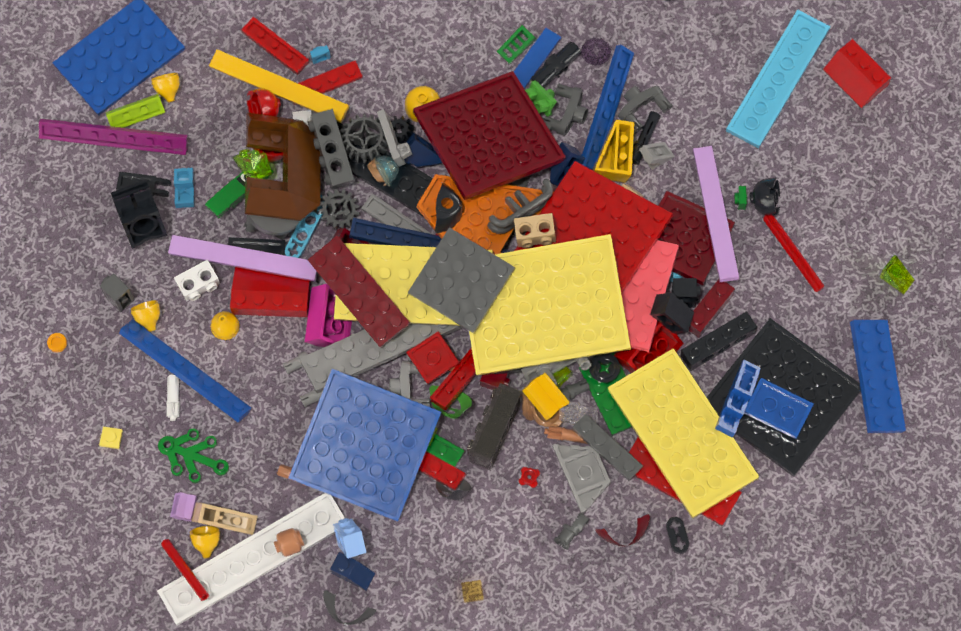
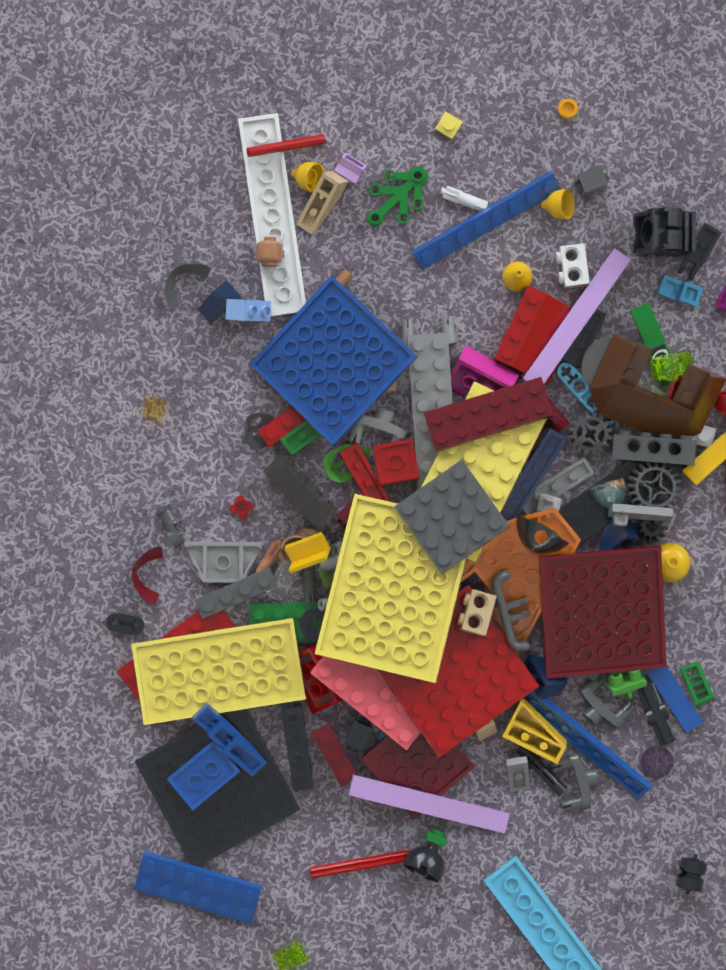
camera: 110 degrees right, 15 degrees up
black brick [650,292,694,333] -> none
none -> white plate [537,493,562,512]

